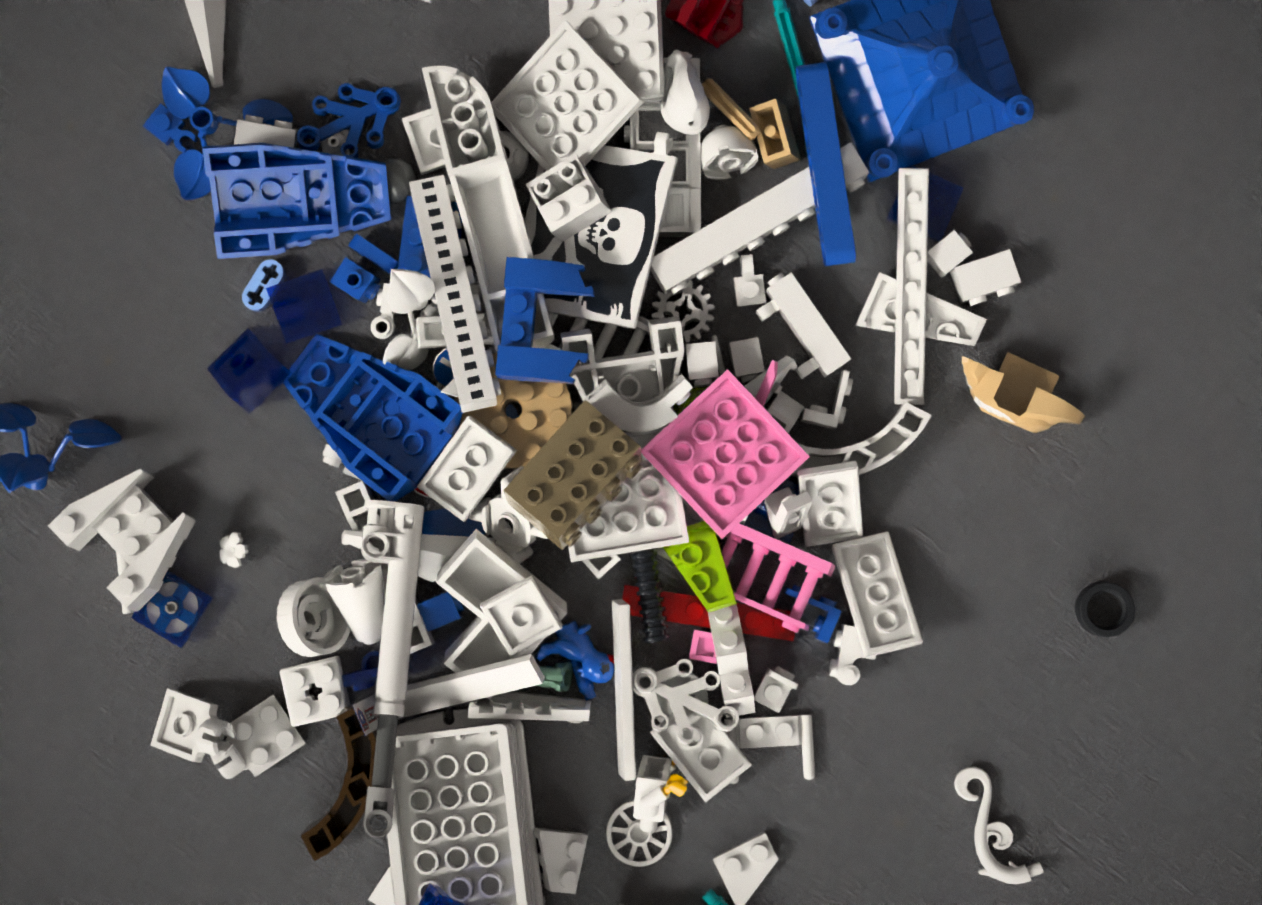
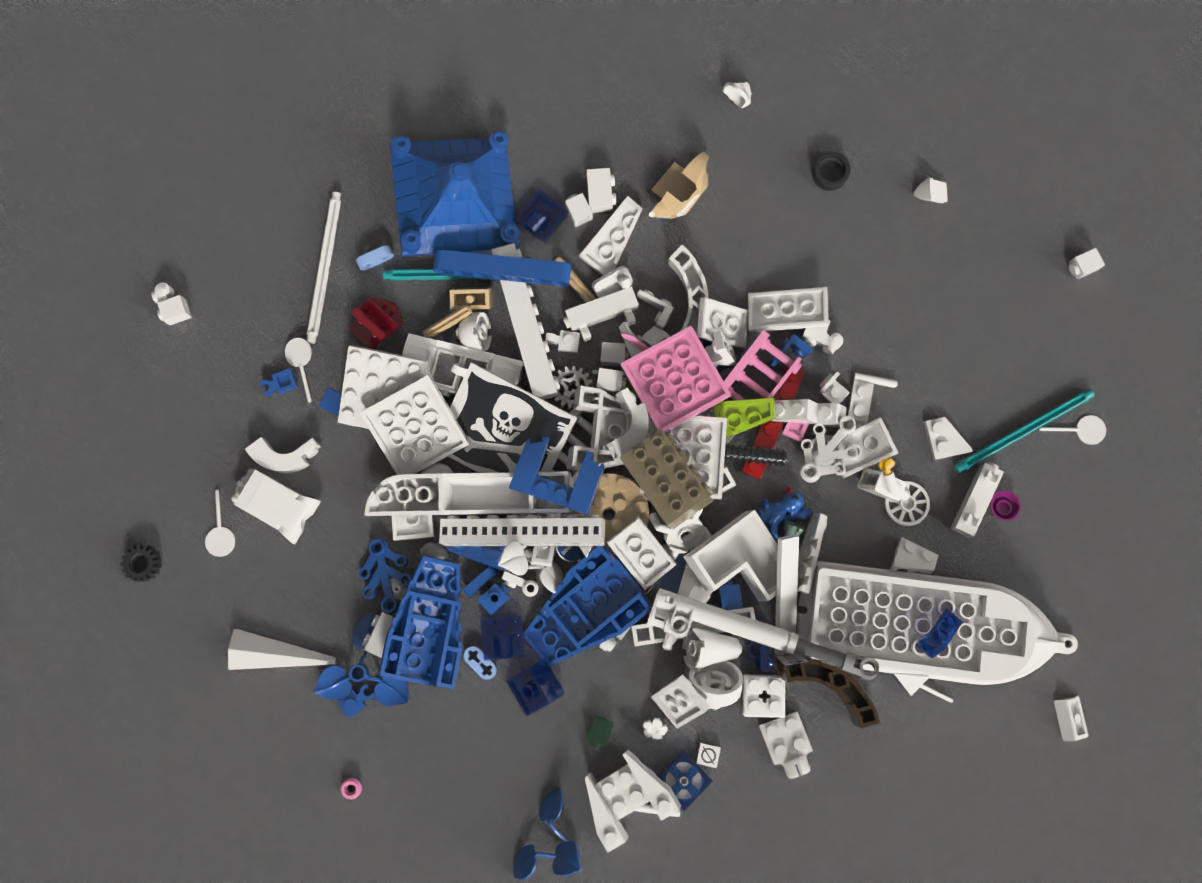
camera: 75 degrees left, 5 degrees down
white plate [150,689,236,763] -> none
white plate [480,575,563,656] -> none
white slope [526,153,612,242] -> none
white tile [612,599,636,781] -> none
white piece [660,50,710,135] -> none
white tile [894,168,929,405] -> none
white plant [954,766,1044,884] -> none
none -> bright pink plate [341,778,362,799]
none -> tan axle [554,257,596,303]
none -> clear green brick [586,715,614,749]
none -> white piece [592,266,633,298]
none -> white plate [651,674,710,729]
none -> white tile [696,742,721,768]
none -> white piece [723,82,752,108]
none -> white tile [914,177,948,204]

